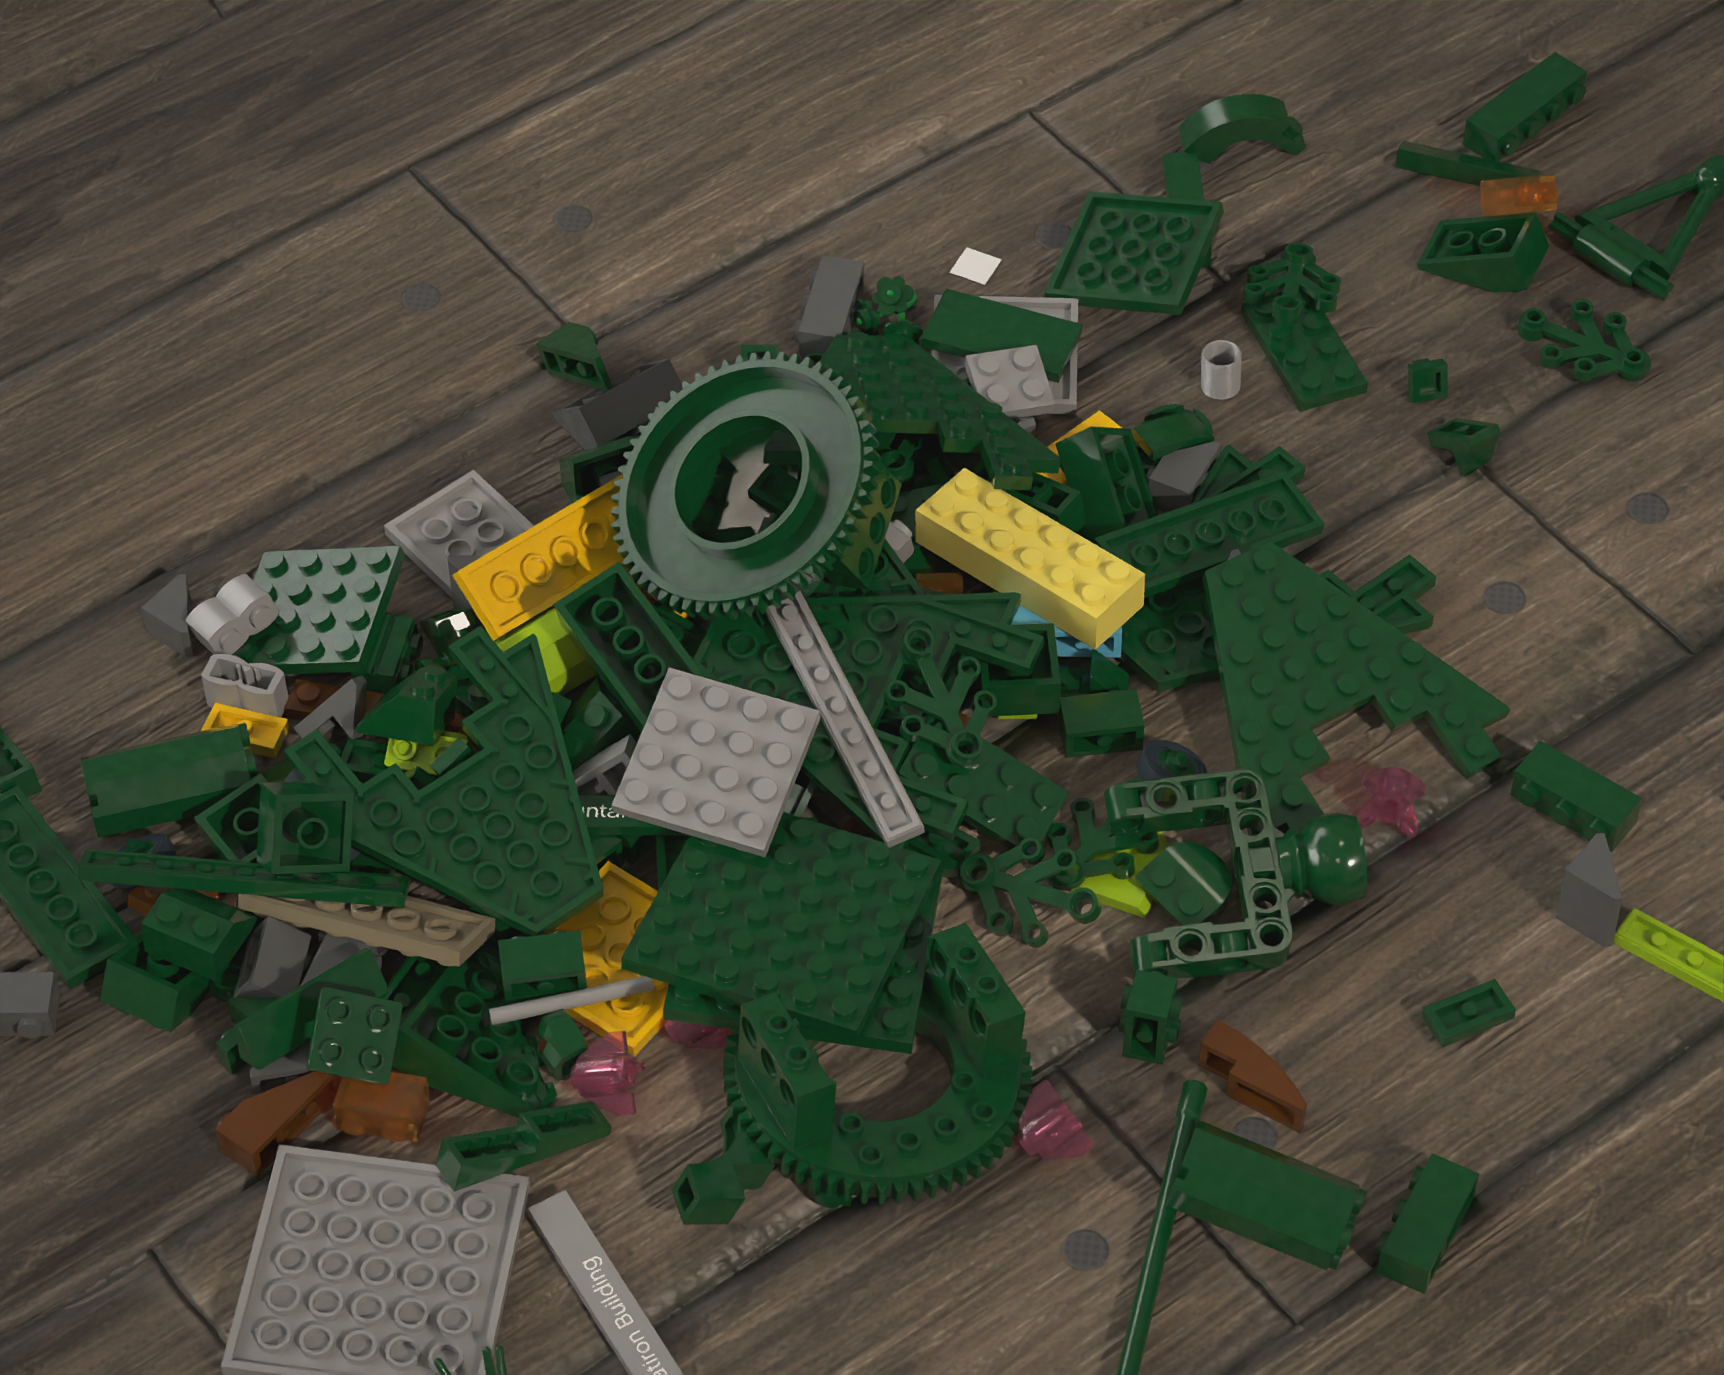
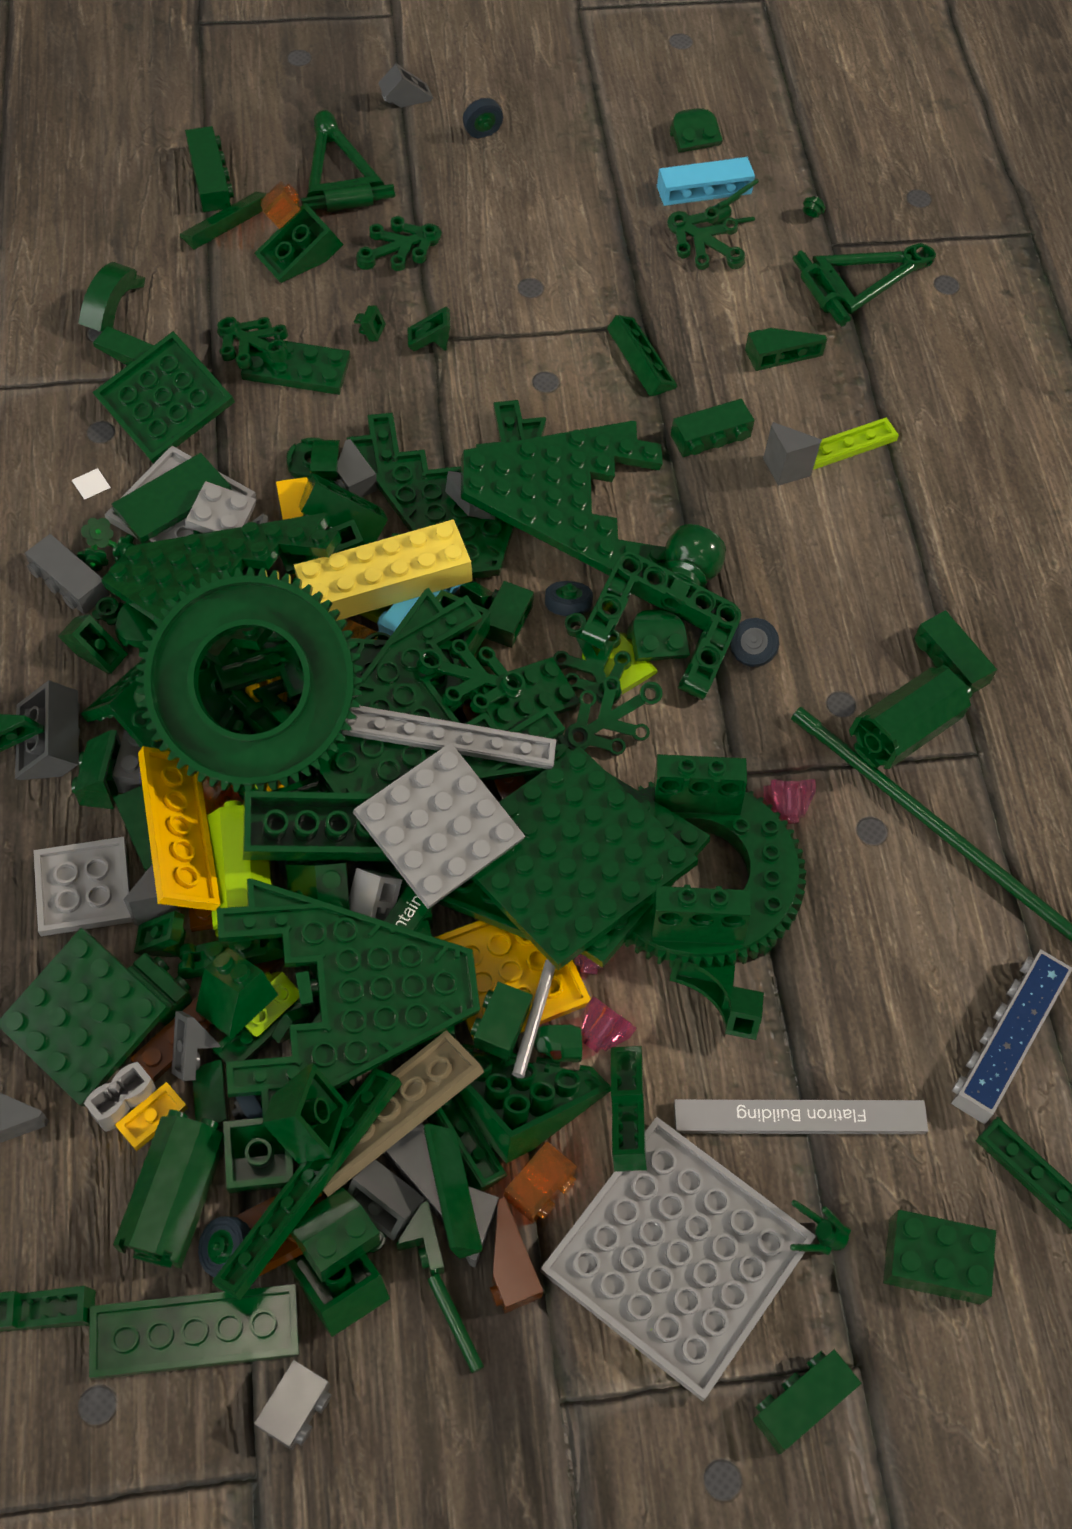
camera: 65 degrees left, 10 degrees up
light grey brick [185,574,279,655] -> none
dark green bracket [302,987,403,1085] -> none
dark green plate [1093,471,1325,598] -> none
dark green brick [1119,970,1183,1065] -> none
reddish brown slope [1198,1019,1307,1133] -> none
light grey piece [1201,340,1242,400] -> none
clear pink brick [1357,767,1426,839] -> none
dark green plate [1422,979,1516,1048] -> none
none -> dark green bar [427,1273,484,1373]
none -> dark green slope [607,315,677,396]
none -> black wheel [730,618,780,667]

